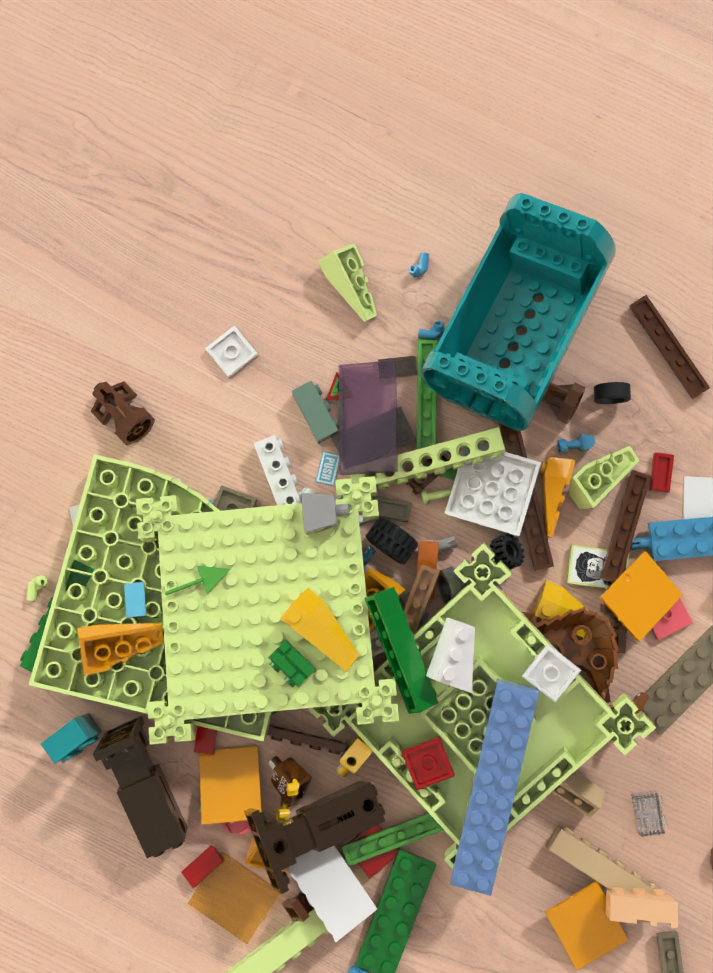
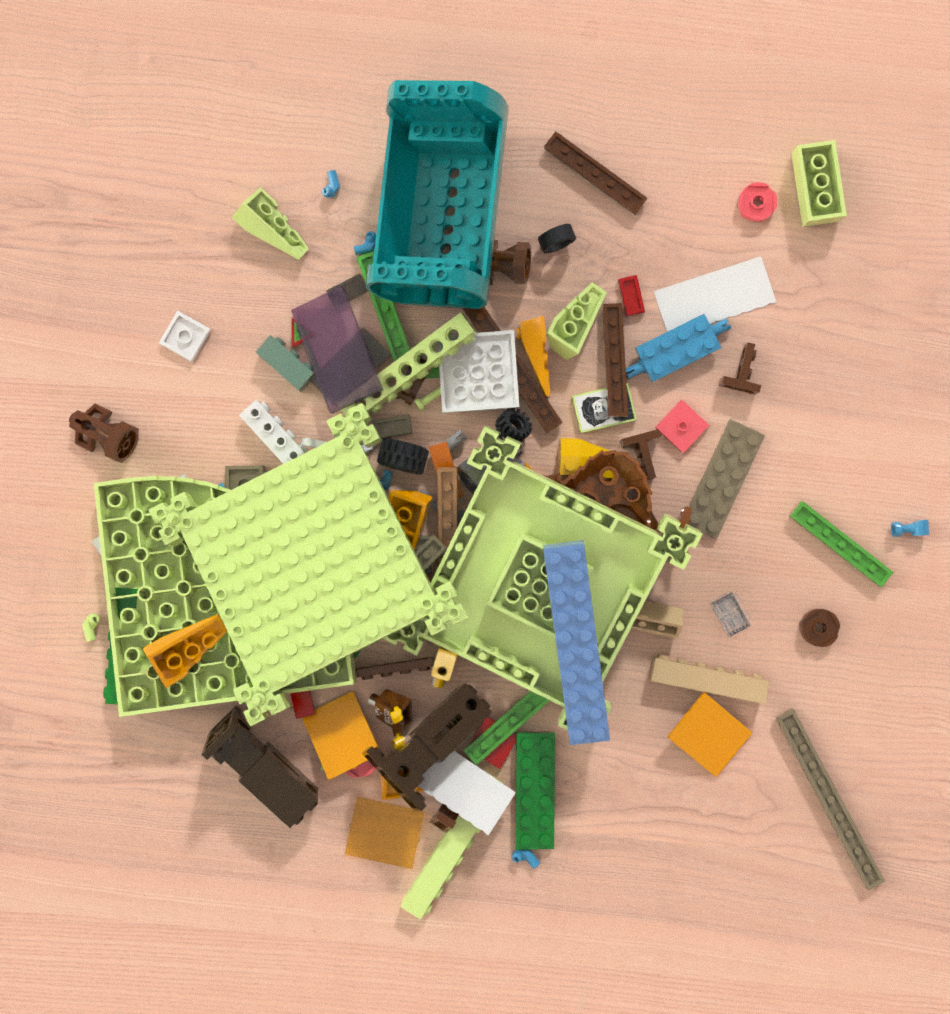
camera: 20 degrees left, 5 degrees up
teal brick [41,713,102,764] -> none
medium azure sticker [124,582,146,618] -> none
bright green piece [165,566,230,595] -> none
red tile [181,845,225,888] -> none
green brick [268,640,316,688] -> none
yellow wedge [280,588,360,672] -> none
light grey torso [301,493,349,535] -> none
sticker [315,451,341,486] -> none
green brick [364,587,439,714] -> none
red tile [401,736,455,790] -> none
white wedge [426,617,475,693] -> none
white tile [522,643,581,702] -> none
dark azure leg [557,434,595,455] -> none
light orange piece [600,551,683,642] -> none
light nougat wedge [605,887,678,929] -> none

